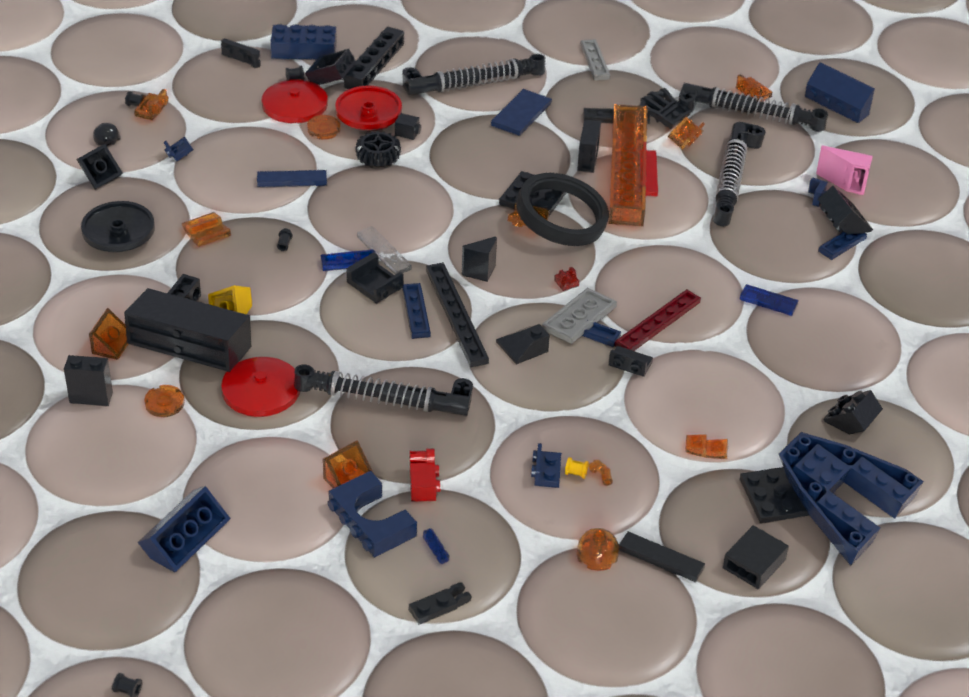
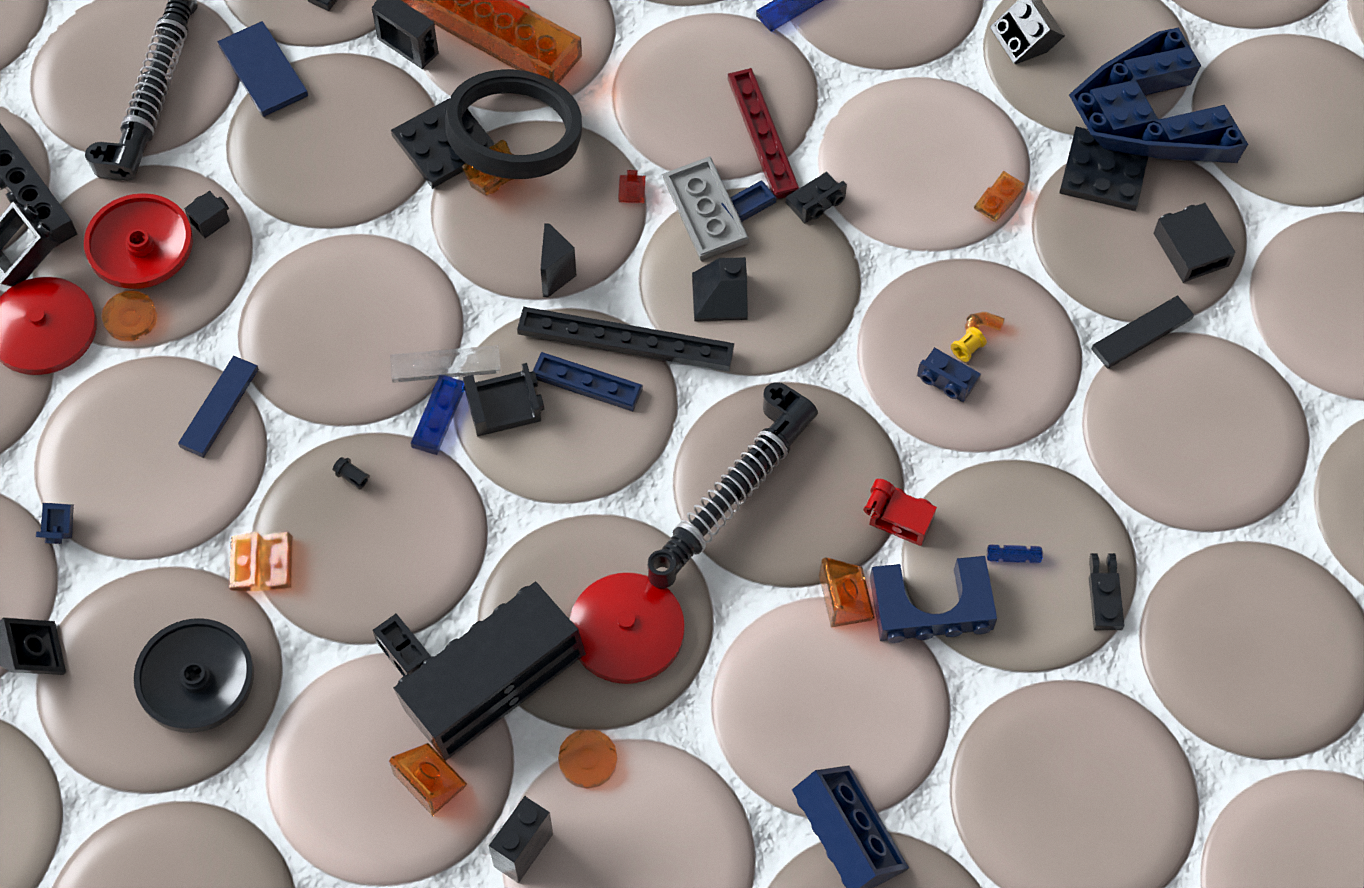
camera: 60 degrees left, 20 degrees up
yellow slope [208,285,252,314] -> none
black gear [355,131,401,168] -> none
clear orange cylinder [576,528,619,571] -> none

